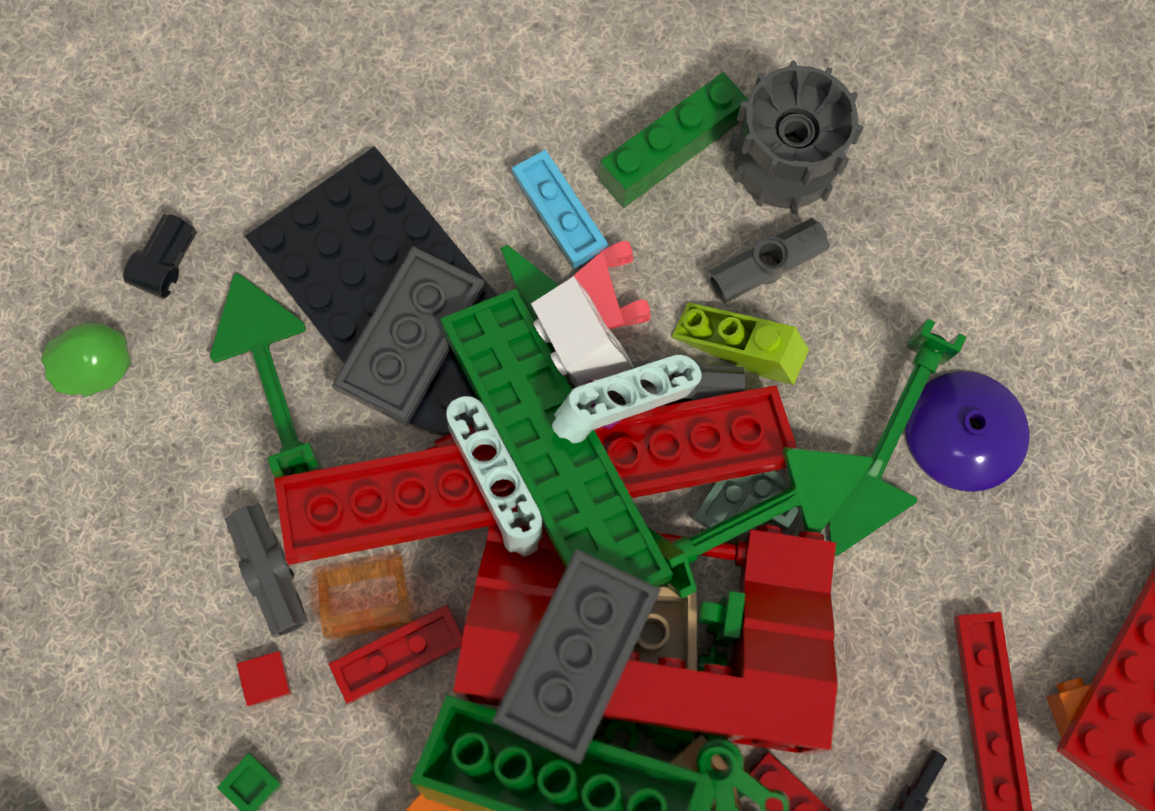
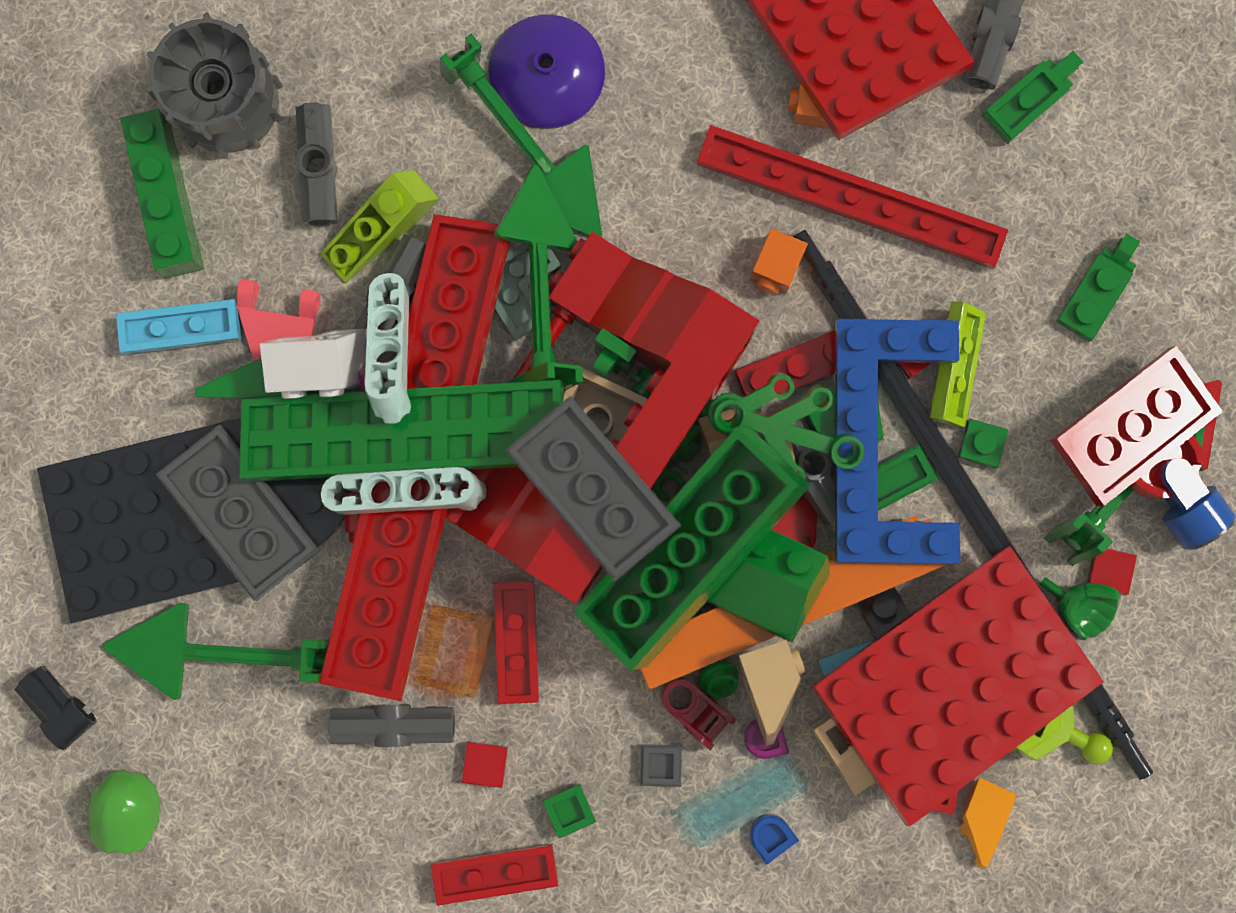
camera: 60 degrees left, 10 degrees up
none -> red plate [431,843,559,906]
none -> orange brick [750,228,808,295]

